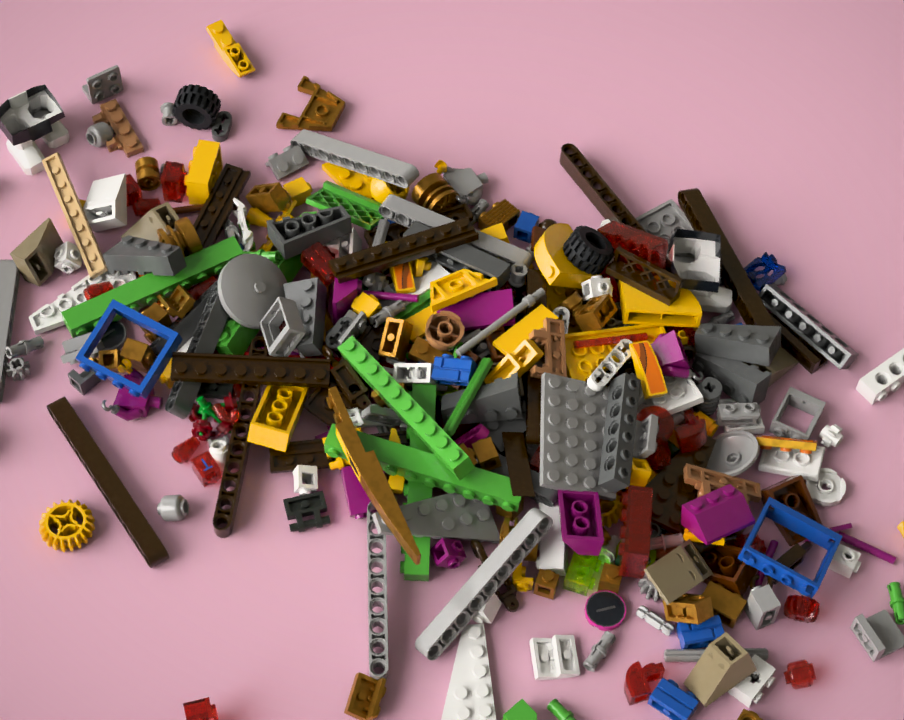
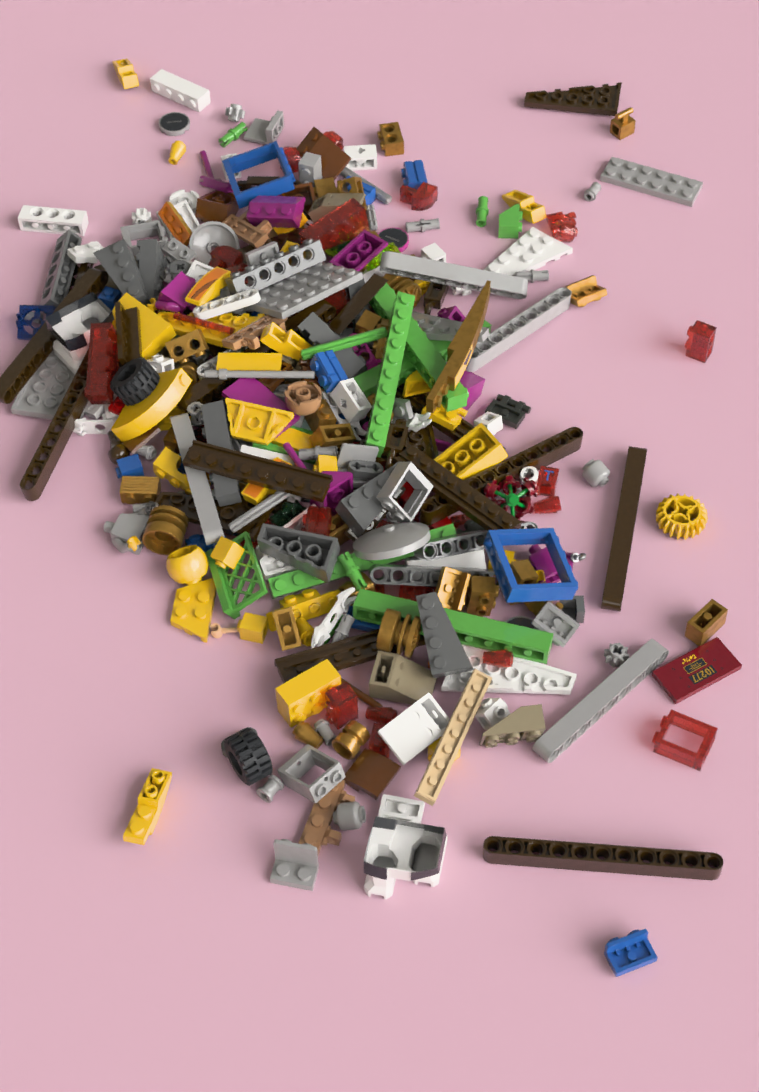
camera: 130 degrees left, 5 degrees down
light grey pin [5,336,44,359] -> none
clear red arm [212,403,241,424] -> none
light grey bracket [265,145,309,180] -> none
pearl gold wing [276,76,345,131] -> none
light grey beam [290,129,419,188] -> none
white slope [529,635,580,680] -> none
dark tan slope [683,632,757,707] -> none
none -> white wing [67,241,104,263]
none -> yellow brick [210,536,245,570]
none -> light nougat hand [210,623,239,639]
none -> light grey window [277,744,346,804]
none -> pearl gold cone [292,721,324,749]
none -> reddish brown slope [294,127,352,180]
none -> reddish brown slope [343,748,401,800]
none -> white wing [378,794,425,824]
none -> white brick [421,243,446,262]
none -> light grey axle [515,269,549,283]

